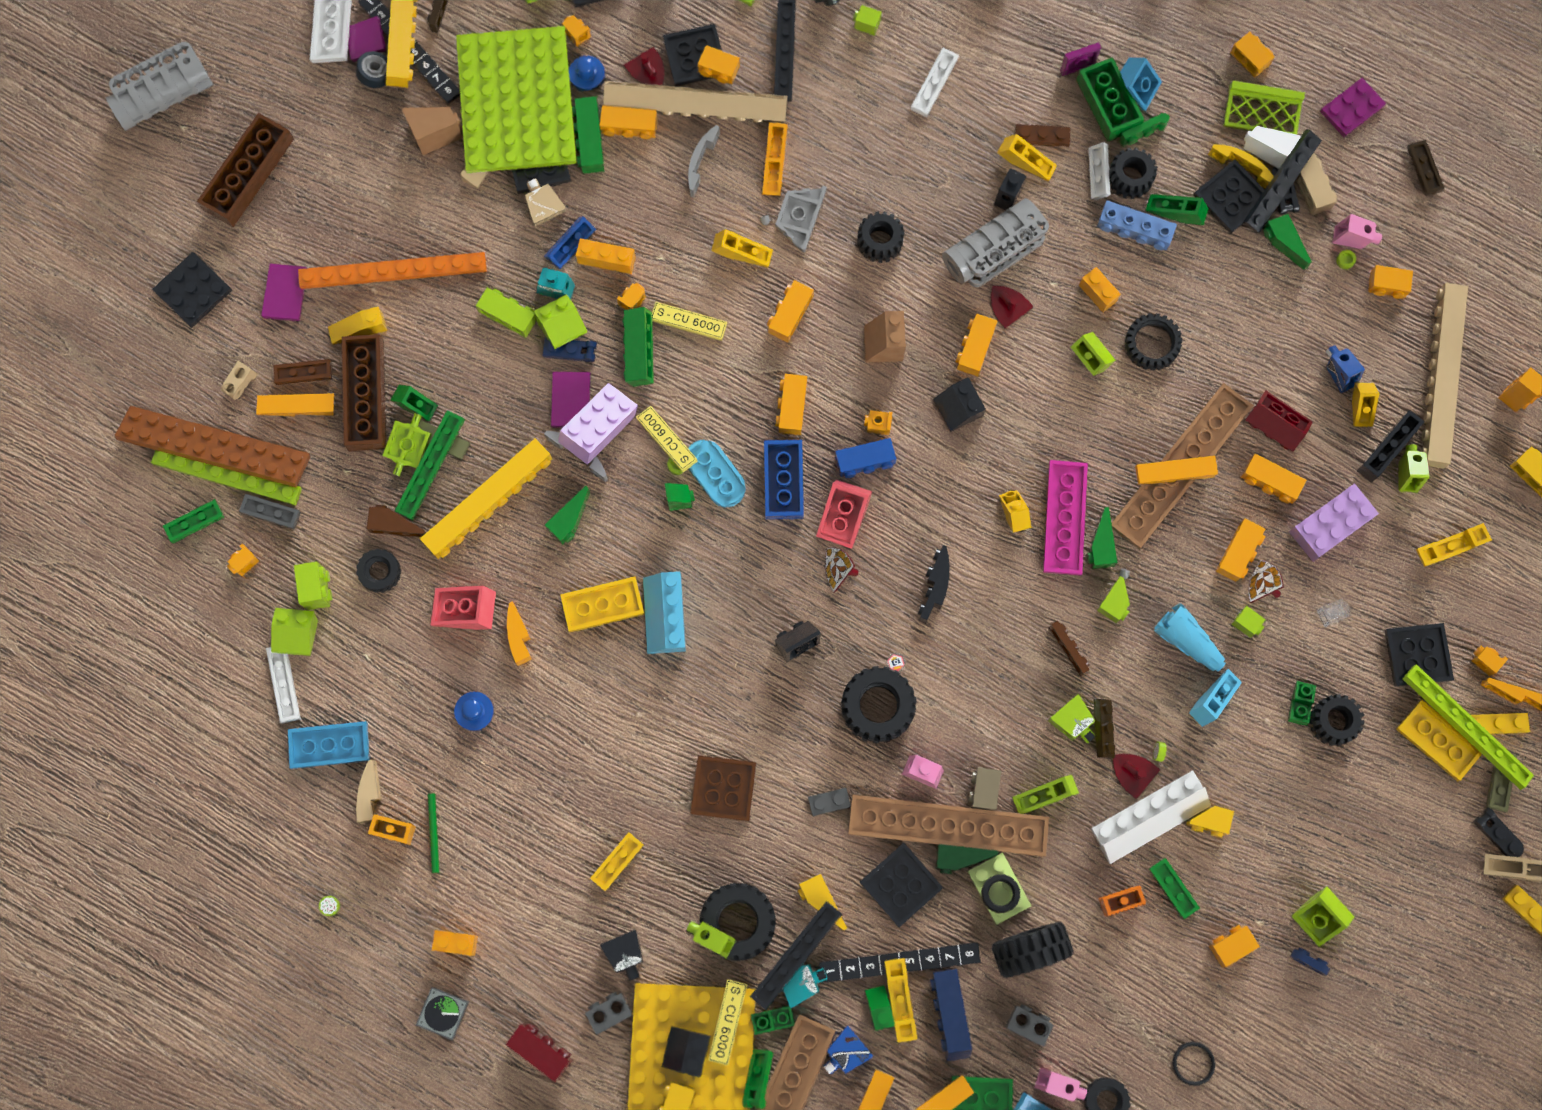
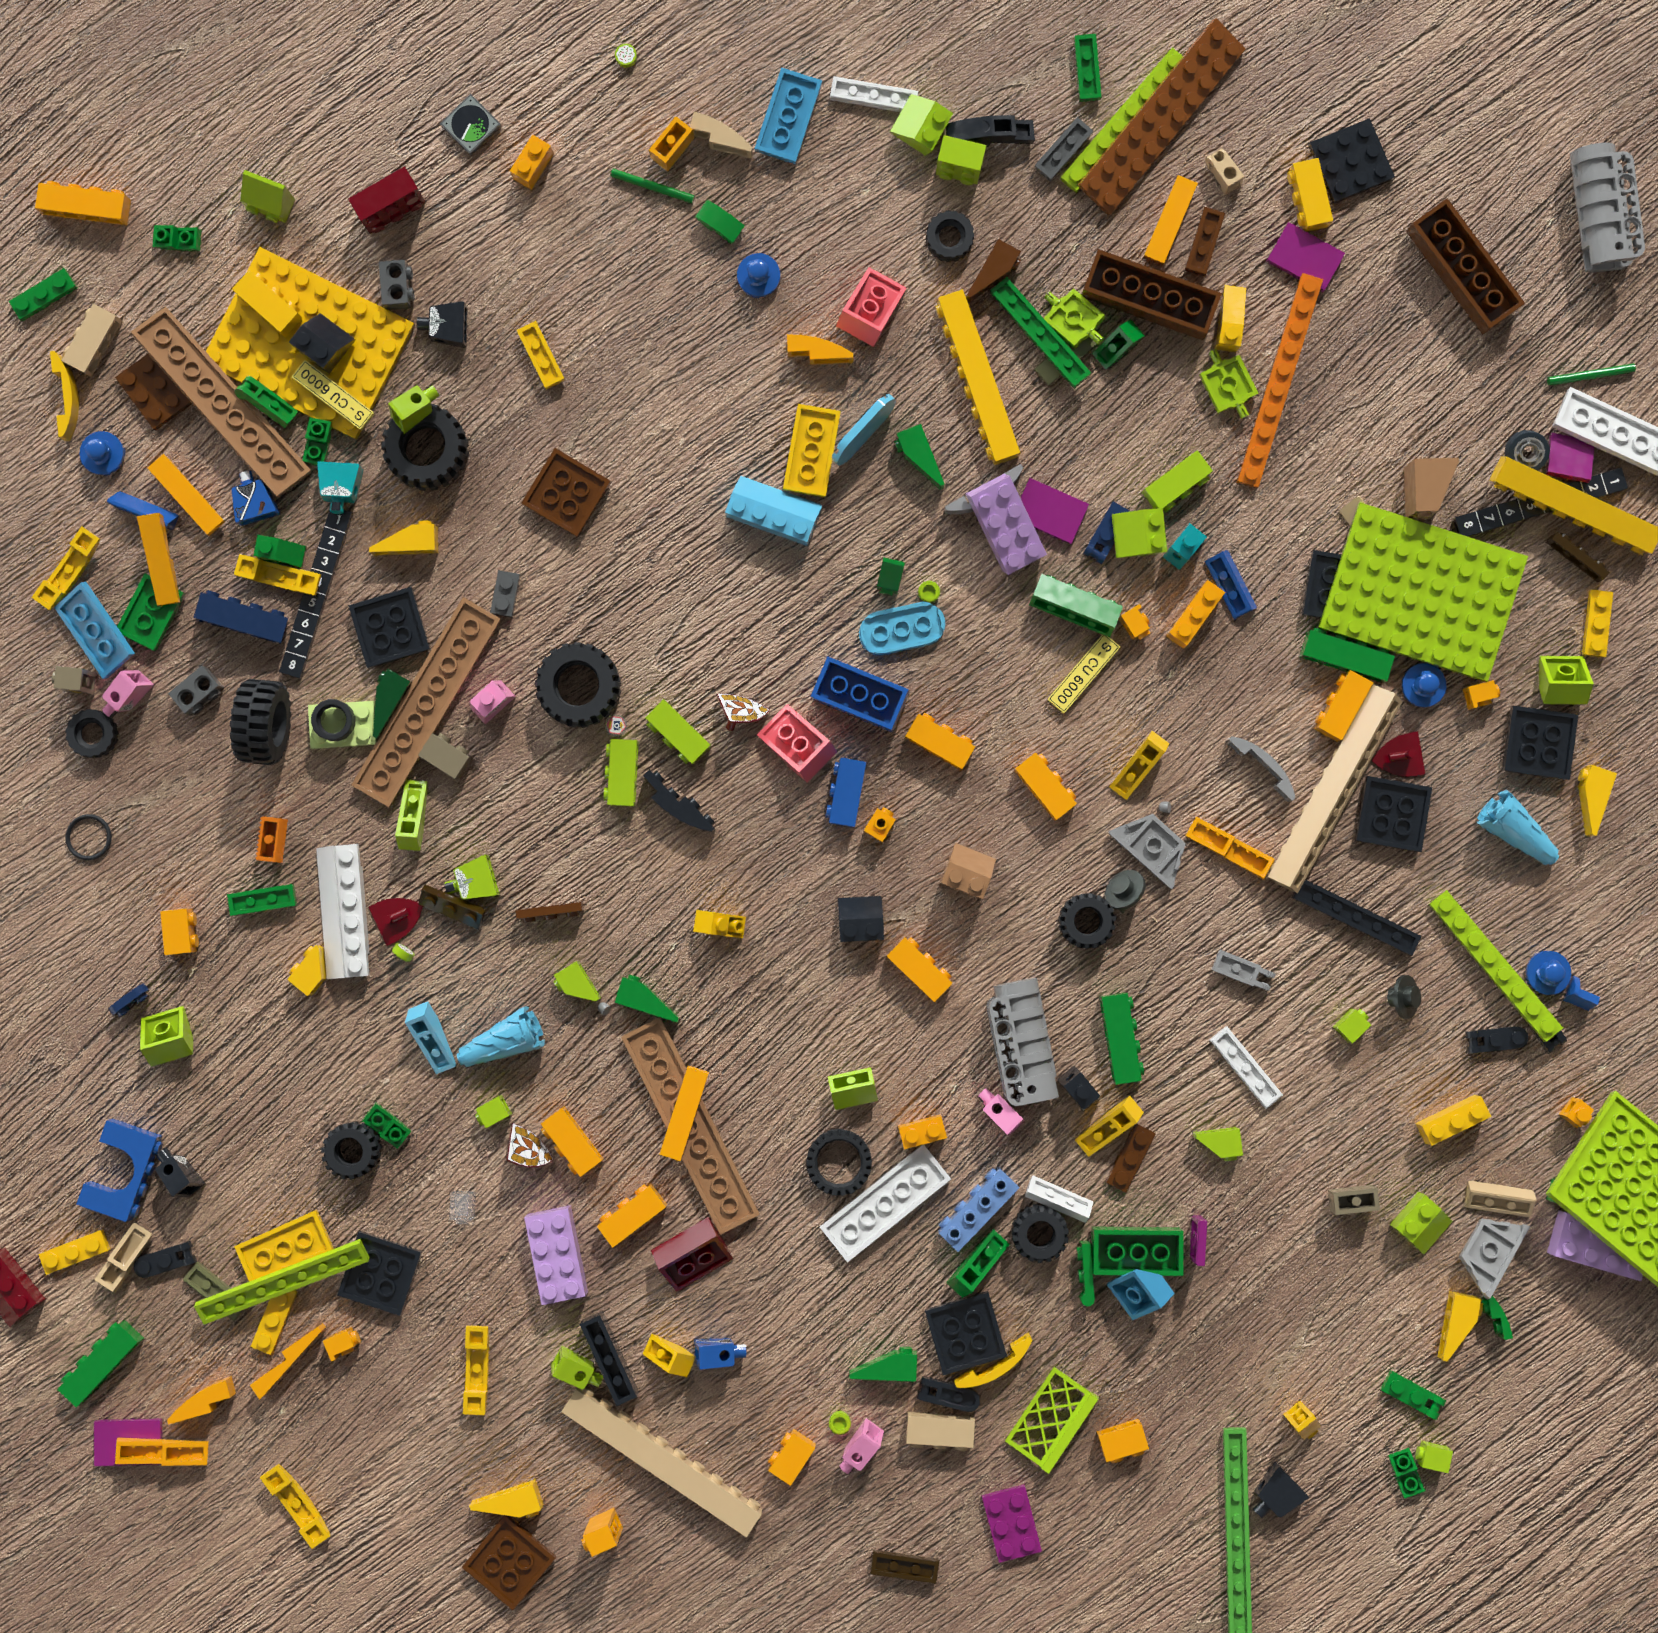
camera: 120 degrees right, 10 degrees up
light orange brick [227,543,259,576] -> none
tan torso [525,179,566,227] -> none
light yellow tile [636,406,698,473] -> none
light orange brick [698,45,740,85] -> none
black plate [750,901,843,1010] -> none
black slope [775,621,821,663] -> none
dark red shield [991,285,1034,329] -> none
dark pink plate [1043,460,1088,576] -> none
white slope [1243,126,1301,168] -> none
black plate [1243,129,1322,233] -> none
none -> blue arch [76,1118,163,1222]
none -> black torso [156,1148,206,1198]
none -> lime brick [604,739,639,807]
none -> lime brick [645,699,712,765]
none -> green slope [694,200,745,244]
none -> white plate [820,1144,951,1262]
none -> medium azure tile [832,394,896,466]
none -> black slope [945,115,1035,147]
none -> bright pink torso [977,1088,1025,1136]
none -> green brick [1099,992,1144,1085]
none -> pearl dark grey piece [1105,870,1146,914]
none -> lime slope [1192,1127,1243,1161]
none -> lime plate [1199,349,1258,419]
none -> light grey hinge [1211,950,1276,991]
none -> yellow brick [1287,158,1333,232]
none -> green bar [1547,363,1636,386]

